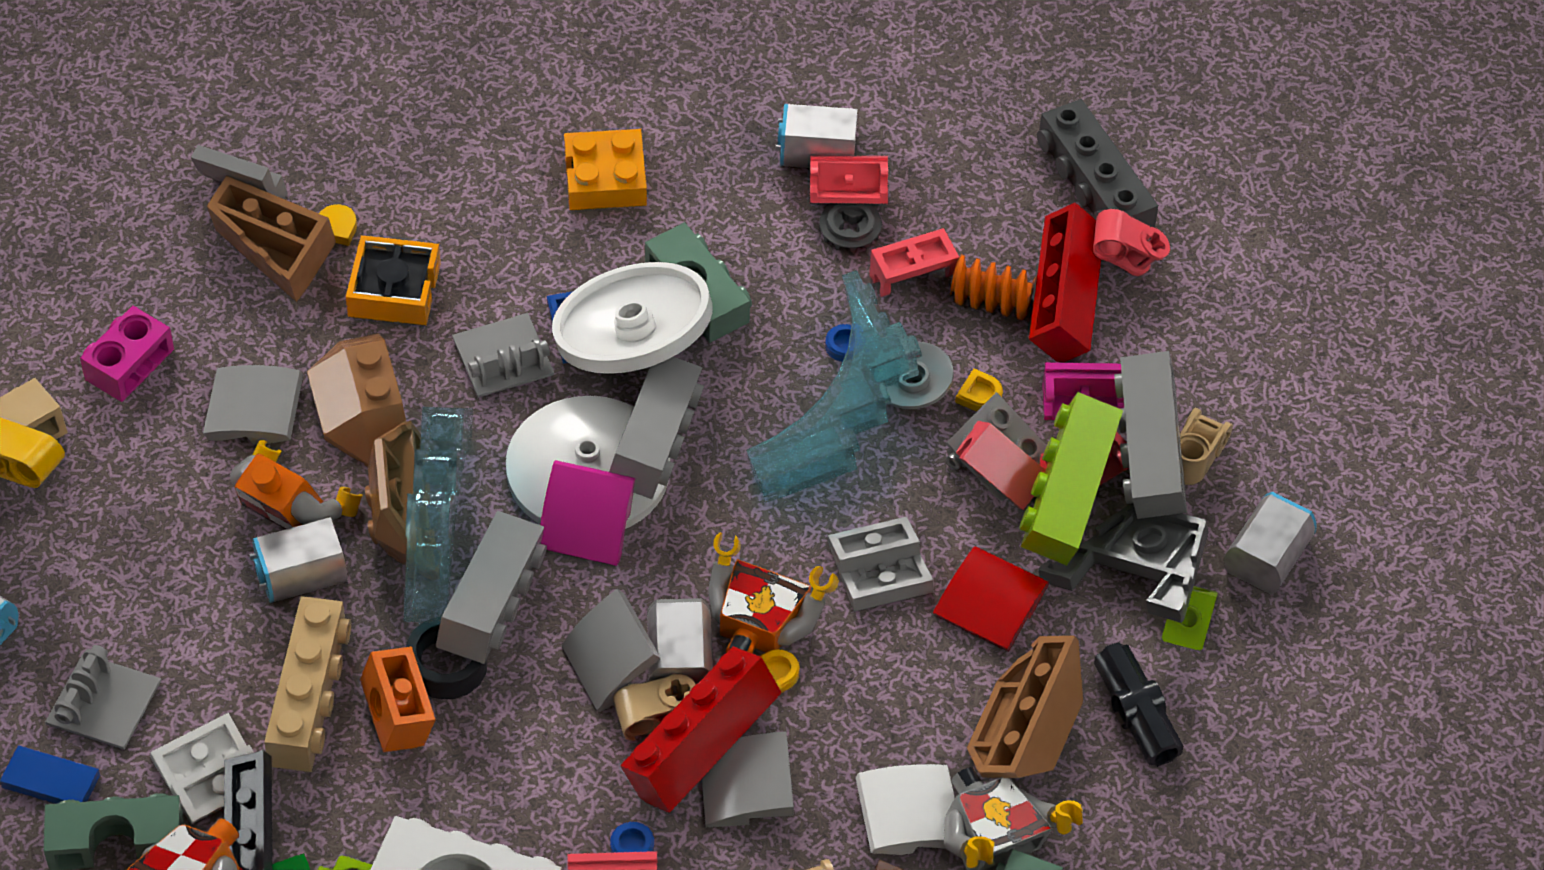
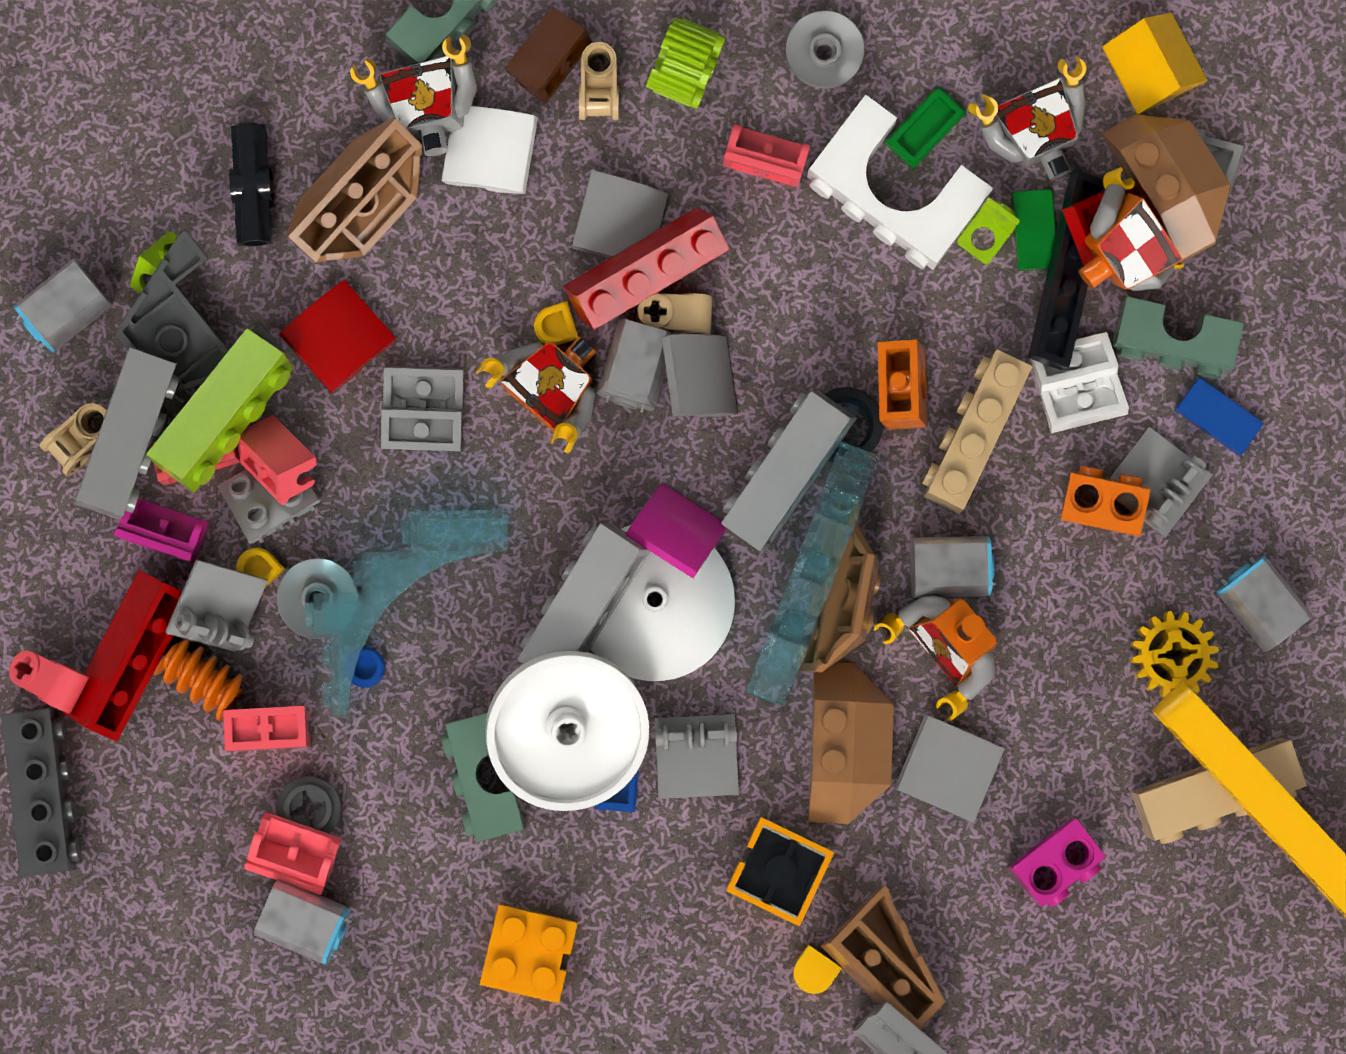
camera: 165 degrees left, 30 degrees up
blue tile [610,822,654,853] -> none
none -> light grey hinge [165,559,268,652]
none -> orange brick [1061,465,1151,537]
none -> yellow gear [1129,611,1219,698]

